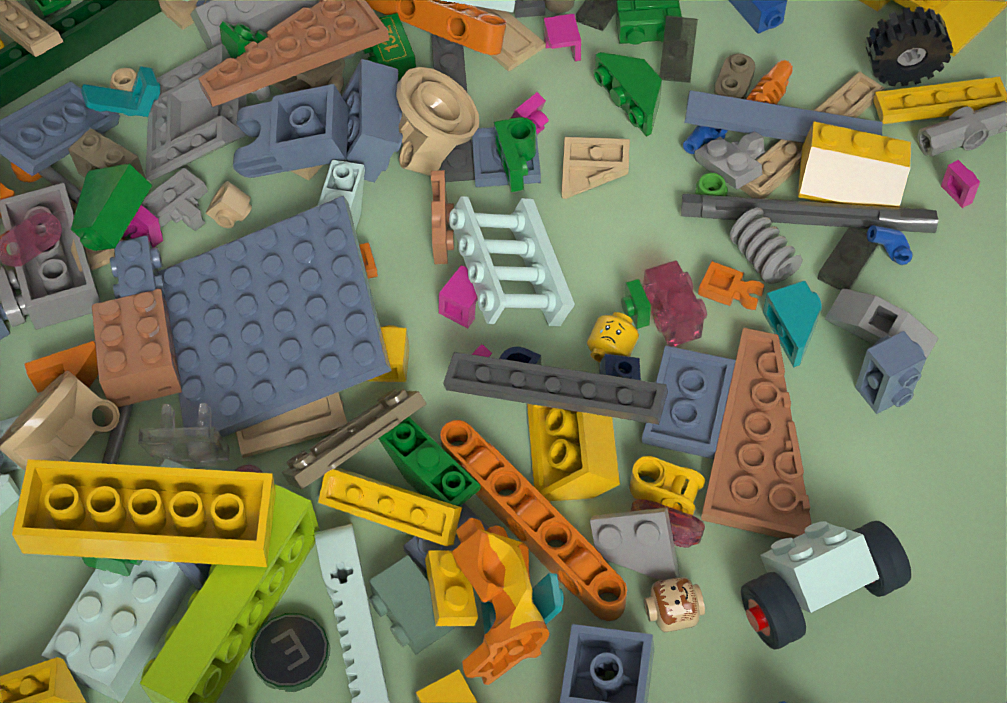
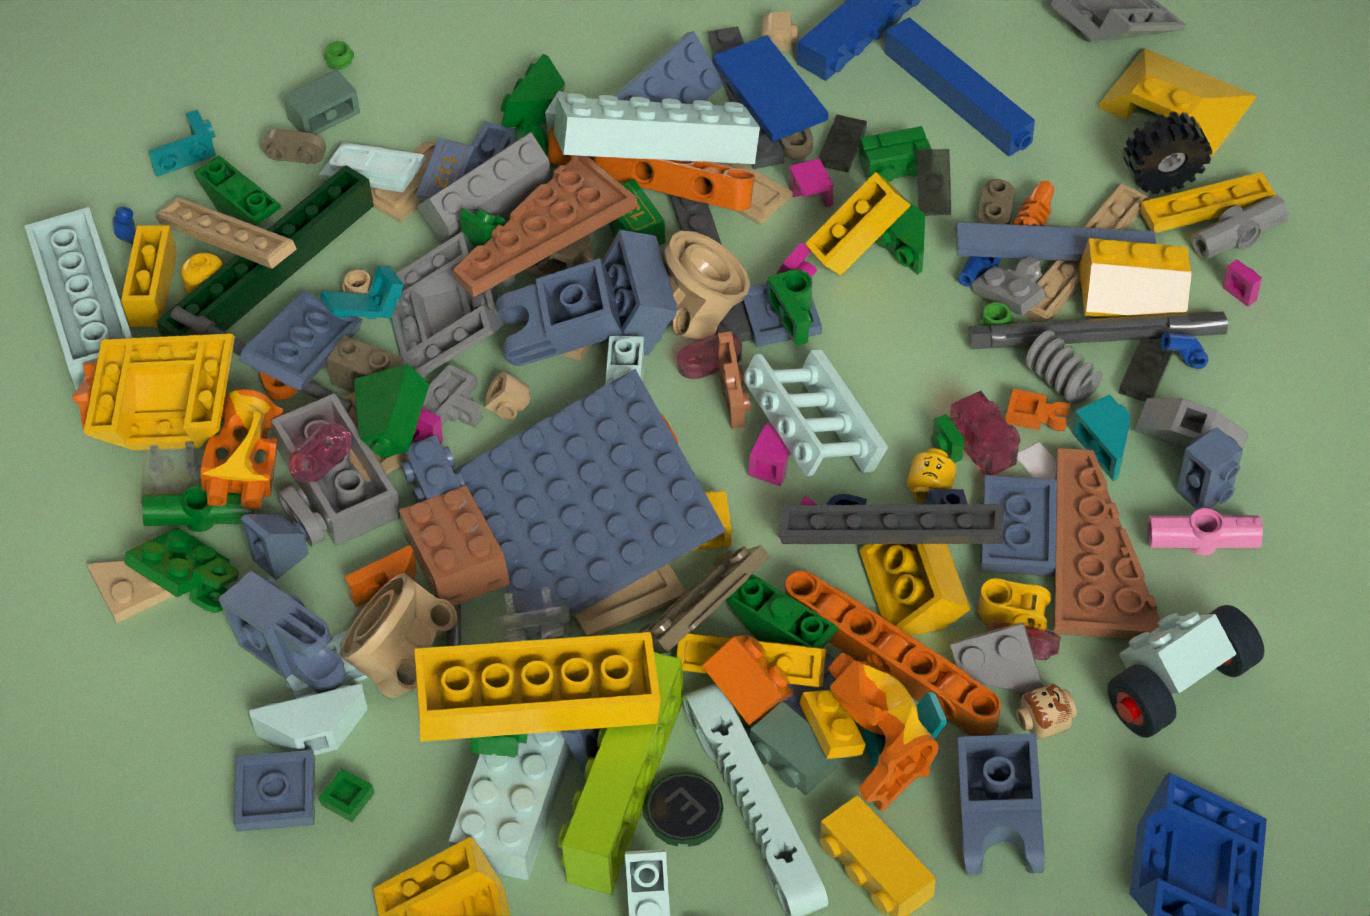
camera: 10 degrees left, 5 degrees down
tan wing [562,137,630,199] -> none
none -> clear pink plate [677,334,742,379]
none -> orange brick [702,635,794,725]
none -> yellow brick [805,172,911,276]
none -> white sticker [1014,442,1056,480]
none -> bright pink piece [1147,508,1263,556]

